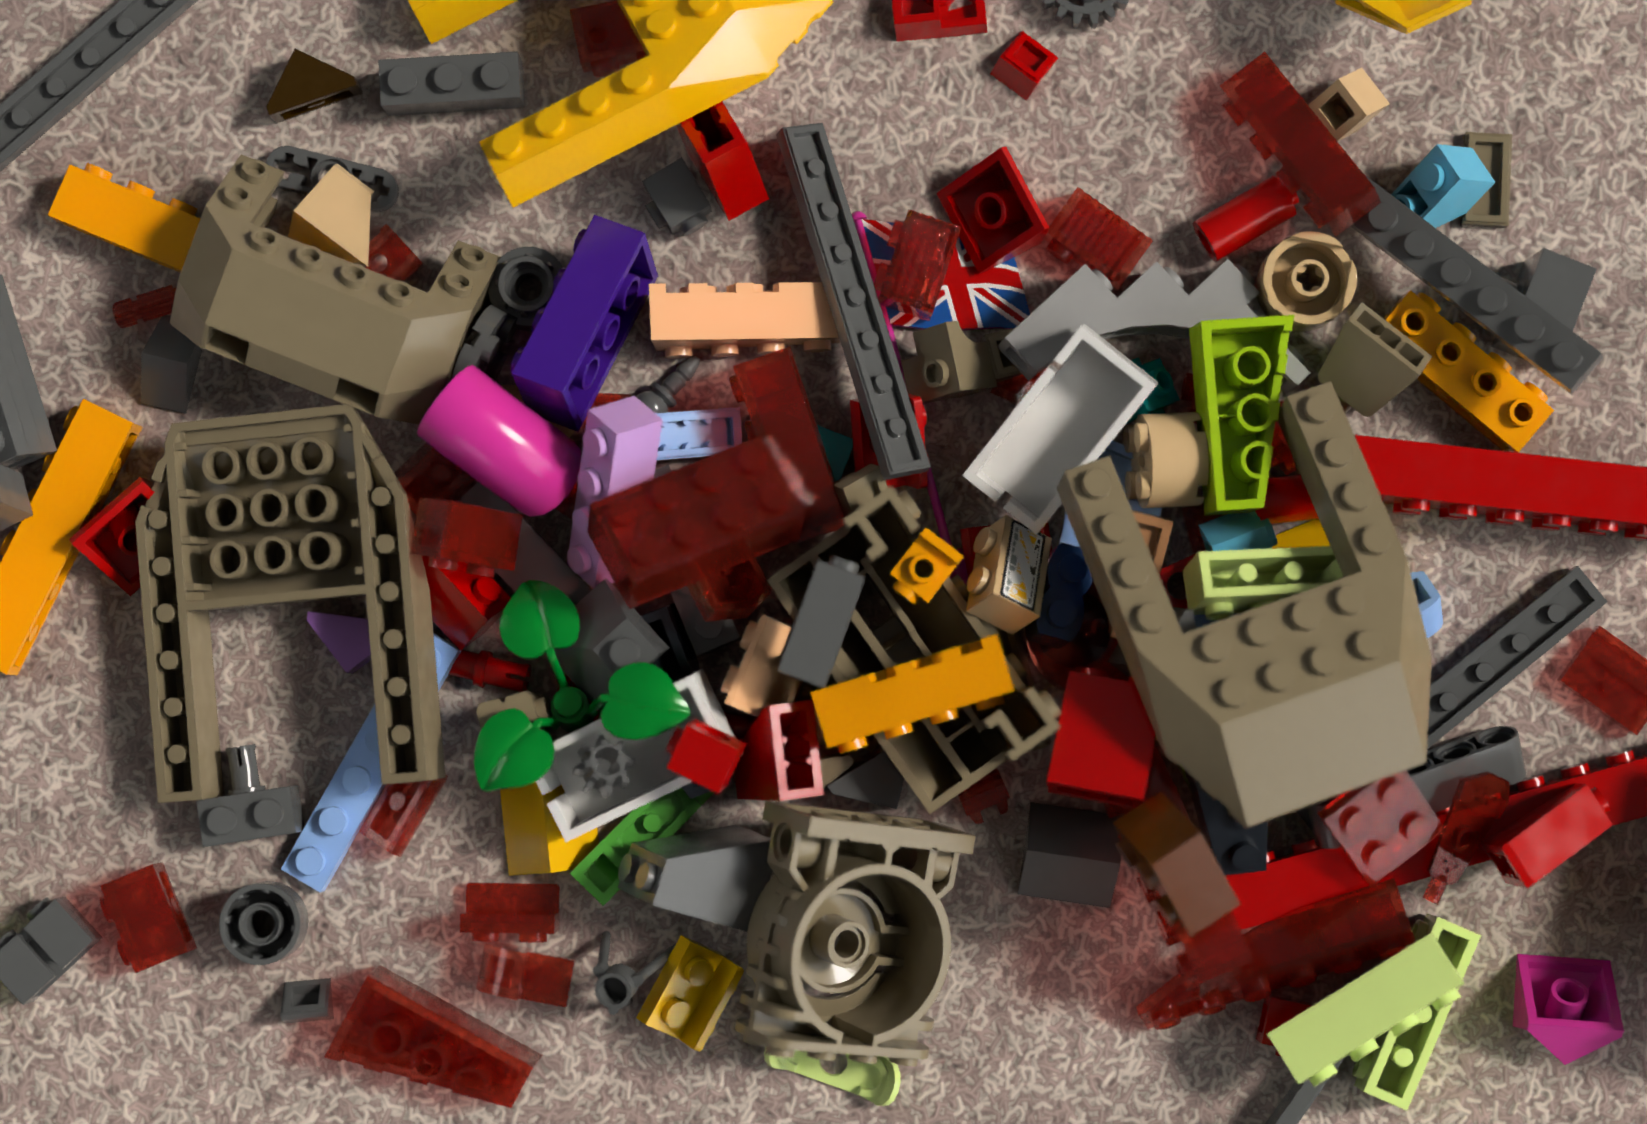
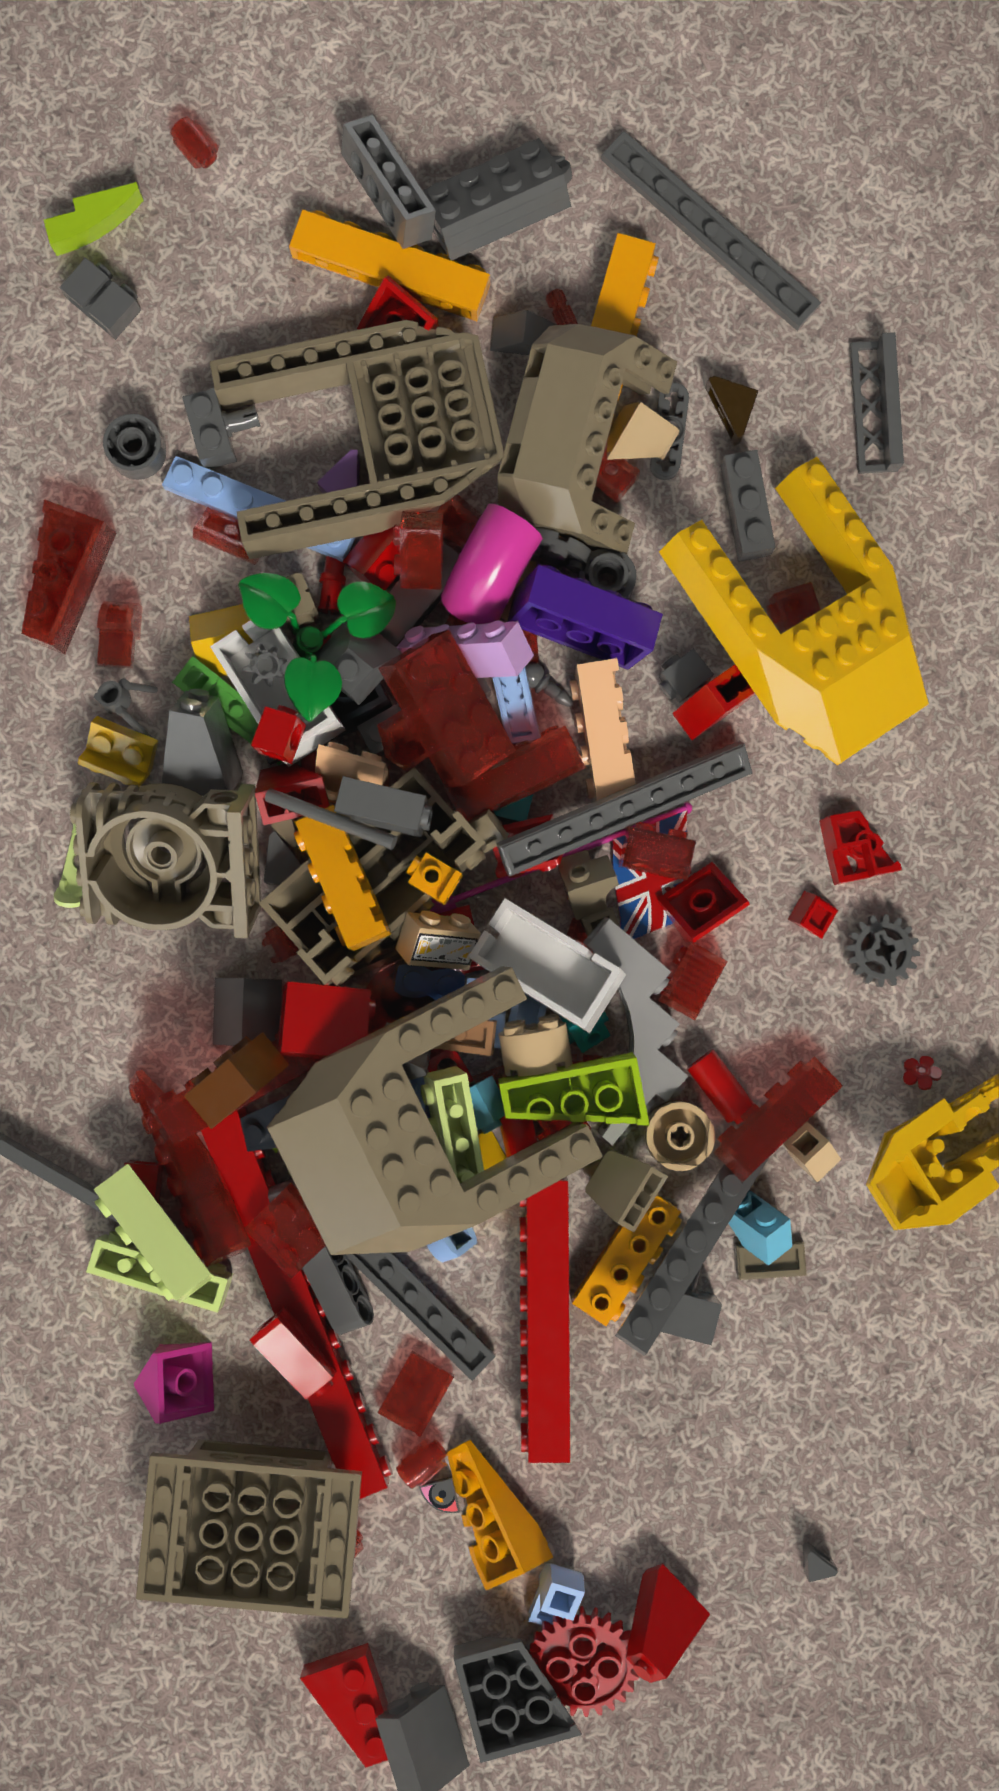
camera: 80 degrees right, 0 degrees up
clear red brick [99,862,197,973] -> none
dark grey slope [280,978,334,1023] -> none
clear red bracket [460,882,560,943] -> none
clear red piece [1422,771,1510,905] -> none
none -> dark grey bar [265,788,397,850]

